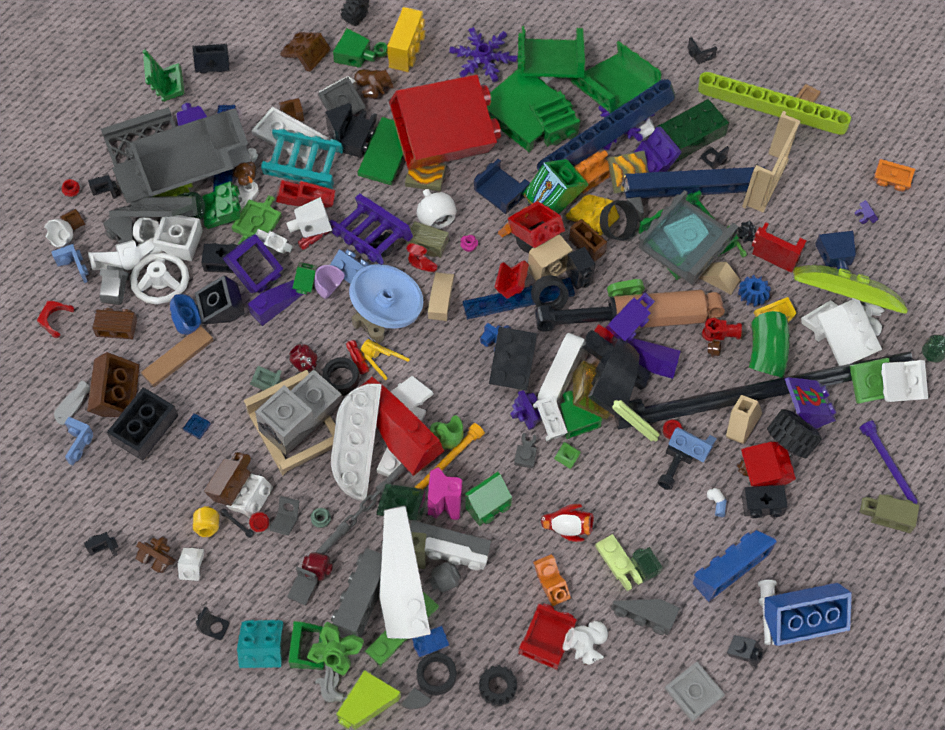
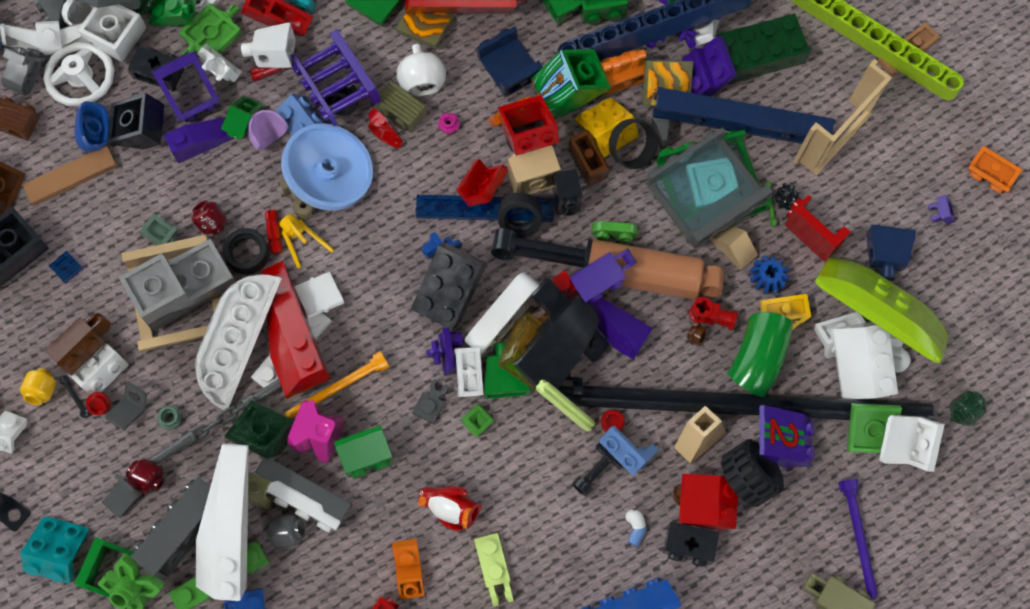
camera: 15 degrees right, 10 degrees up
tan slope [428,272,454,321] -> none
bright green cap [430,415,464,449] -> none
clear green brick [631,547,663,583] -> none
black bracket [700,146,729,169] -> none

